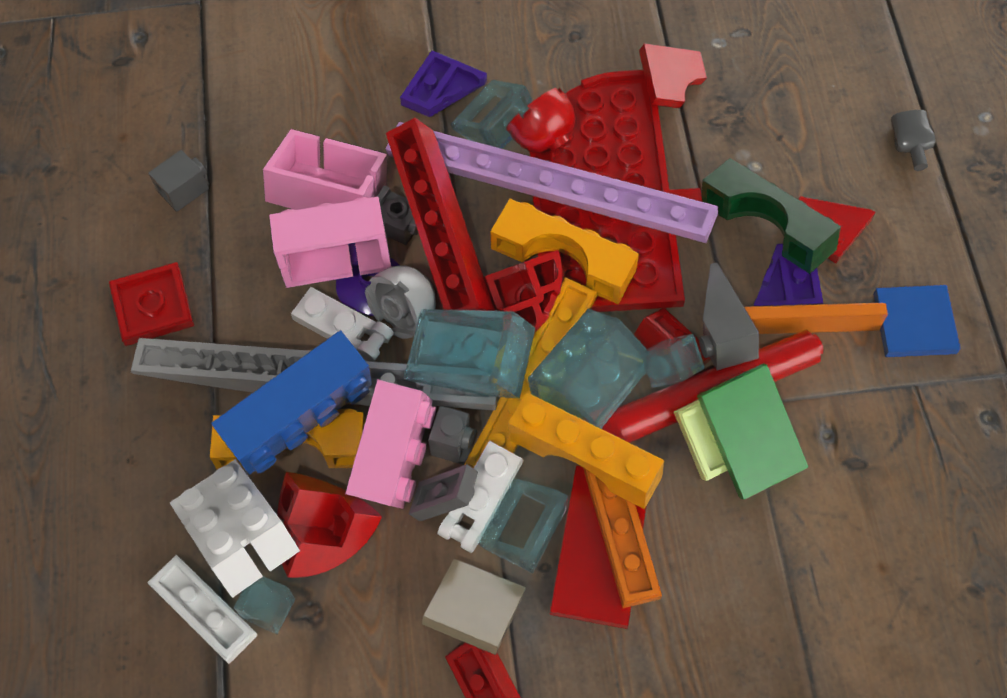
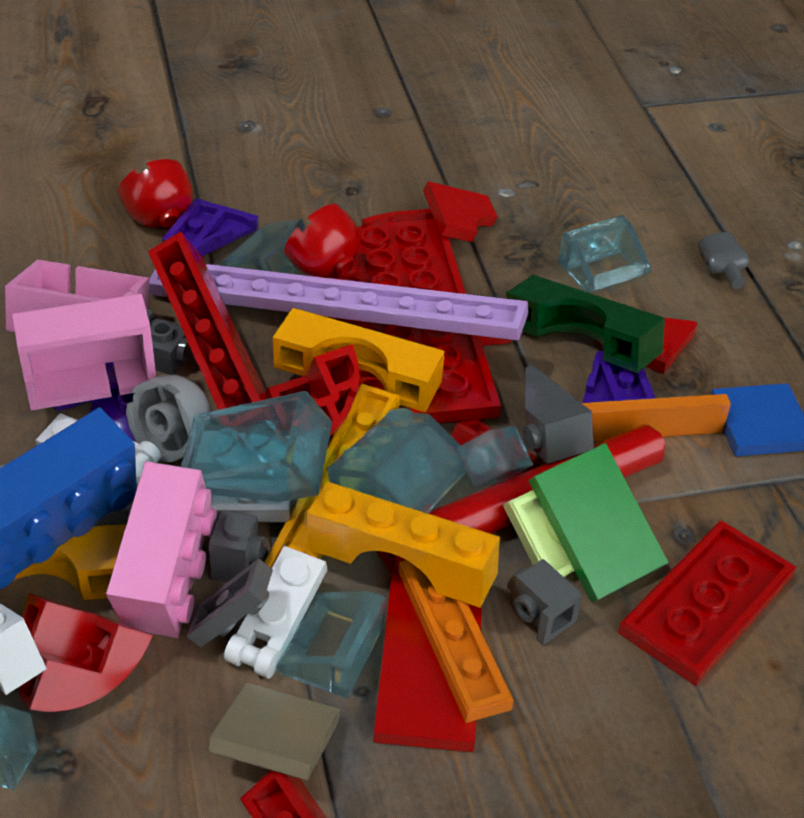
camera: 10 degrees left, 20 degrees down
none -> red cylinder [118,159,193,228]
none -> dark grey brick [507,559,582,646]
none -> clear light blue tile [558,215,651,293]
none -> red tile [617,520,797,686]

